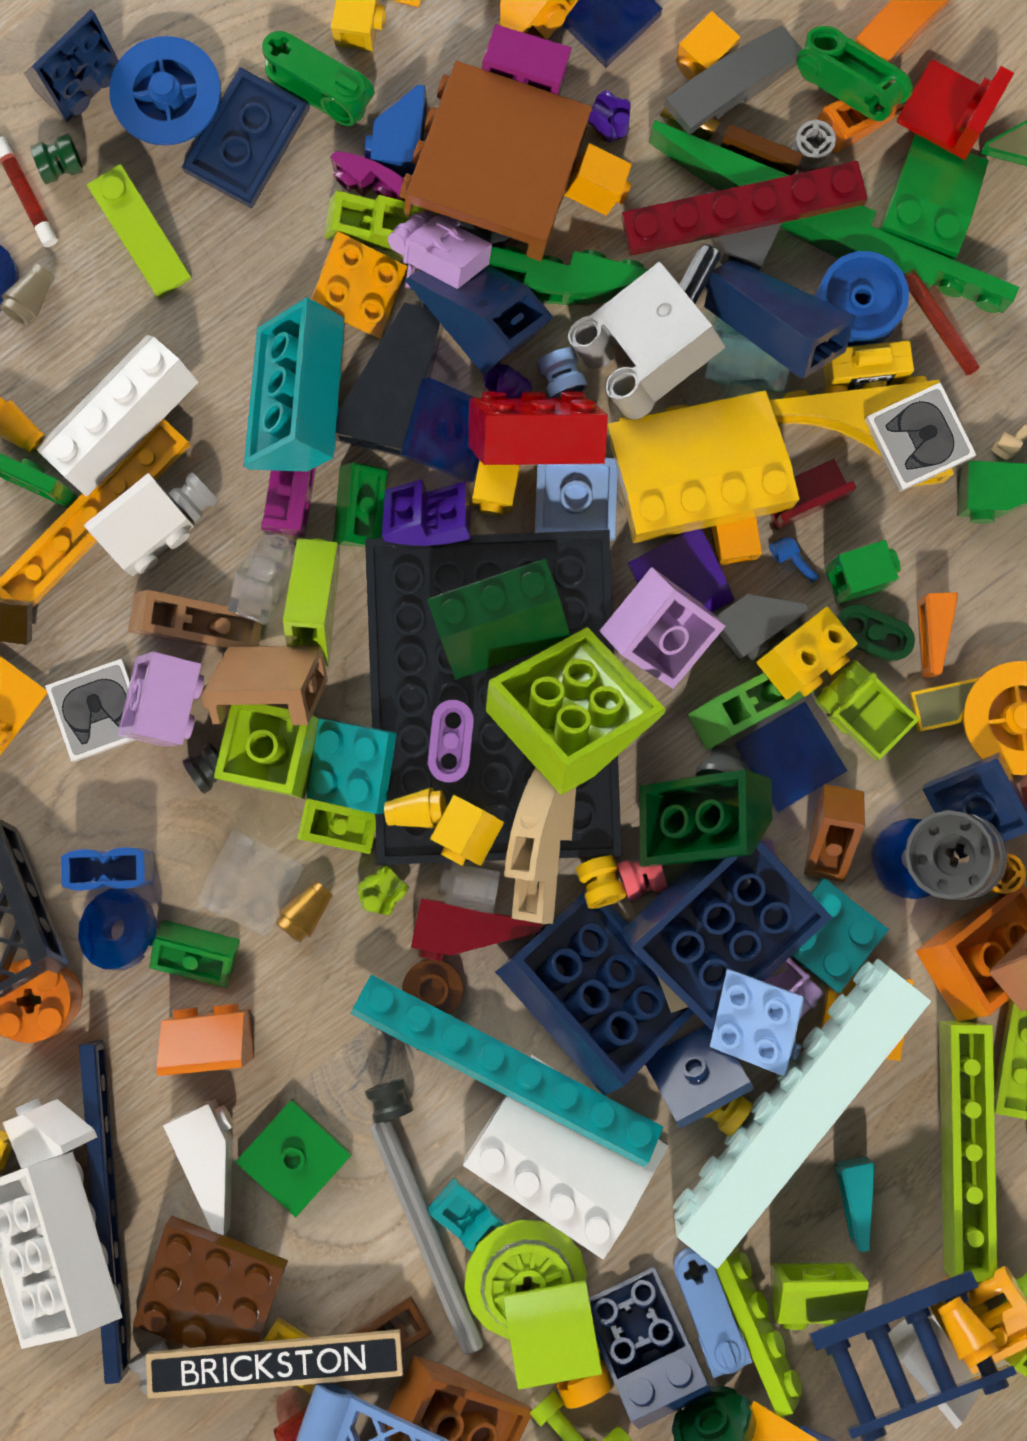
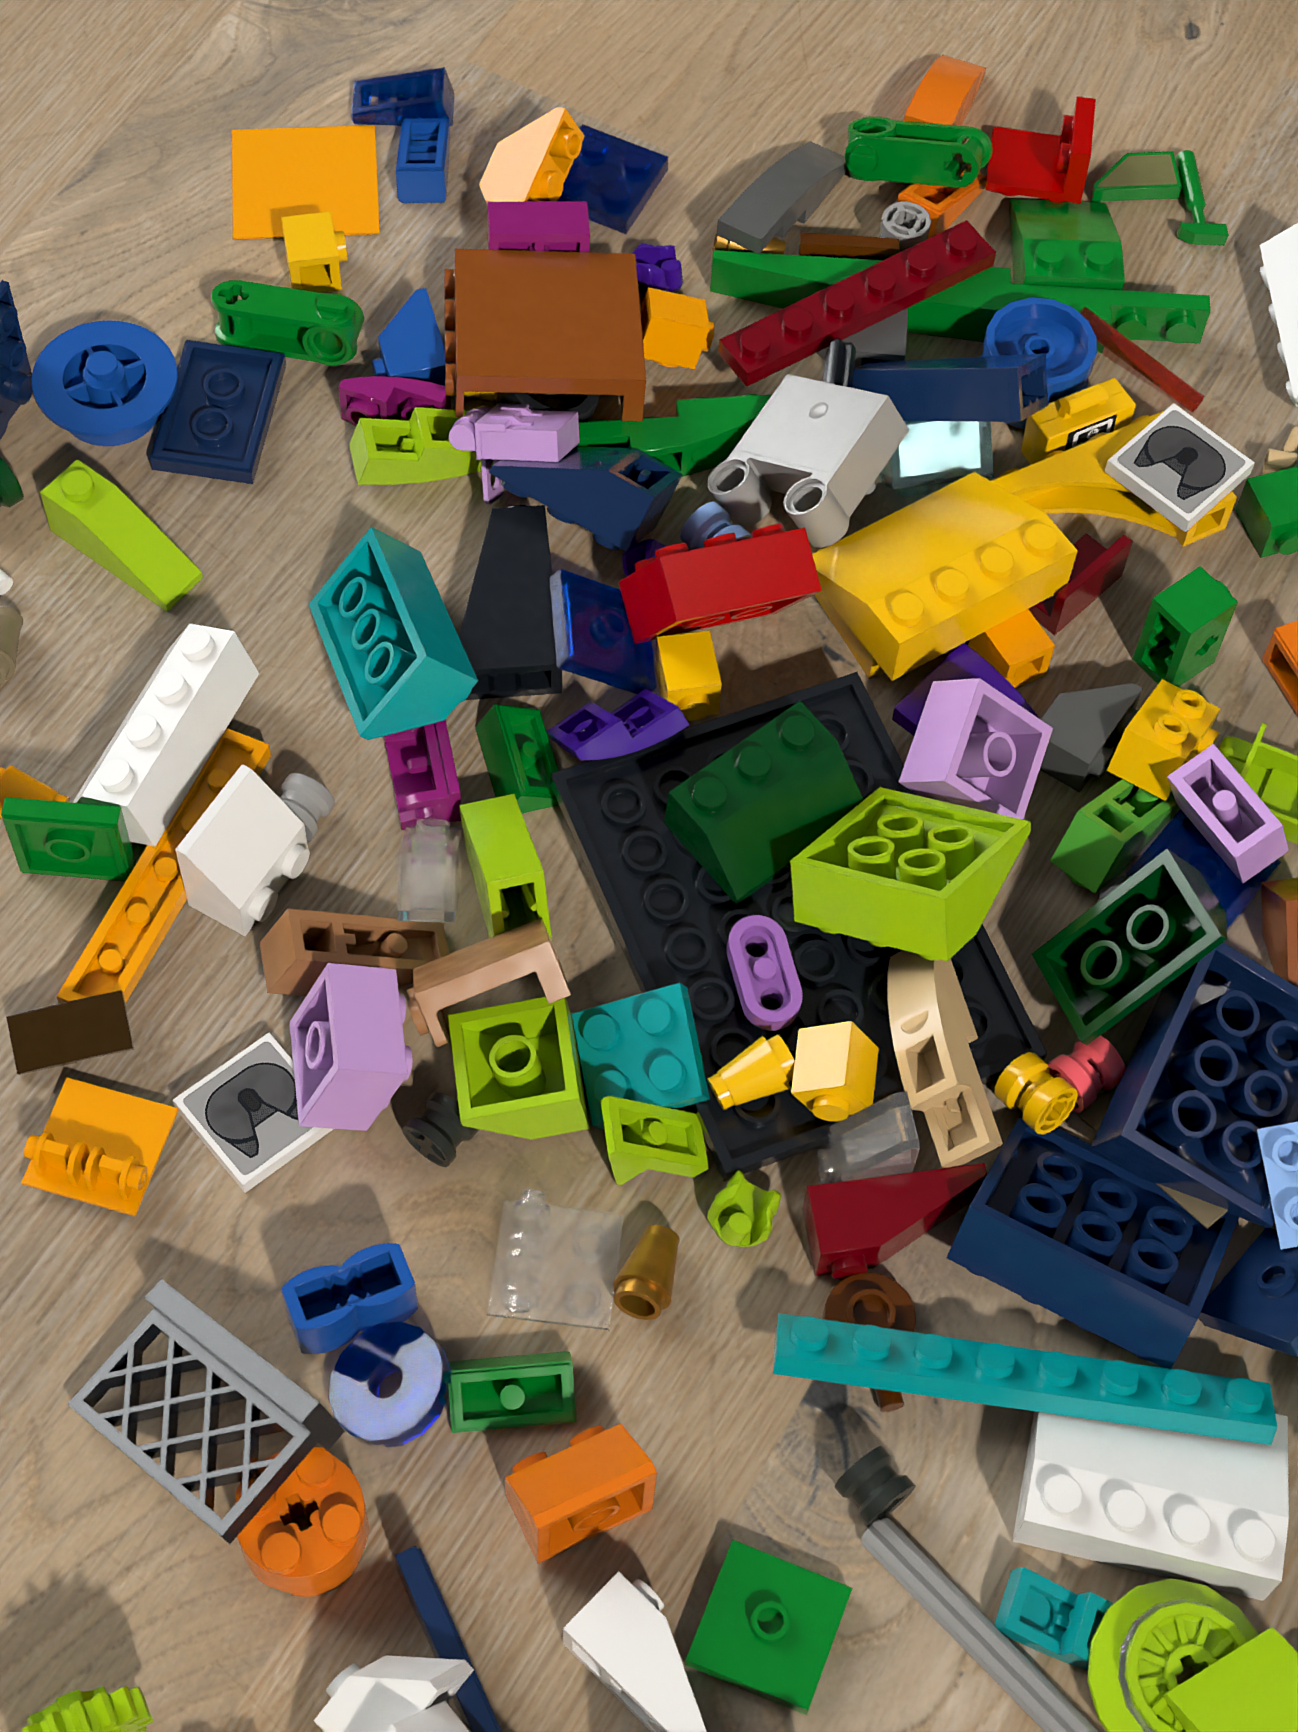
camera: 25 degrees left, 25 degrees down
light orange hinge [311,231,408,339] -> none
light blue plate [535,458,618,540] -> none
light orange brick [676,11,741,80] -> none
blue hand [769,537,819,583] -> none
dark green plate [837,604,915,662] -> none
none -> lavender brick [1167,744,1289,884]

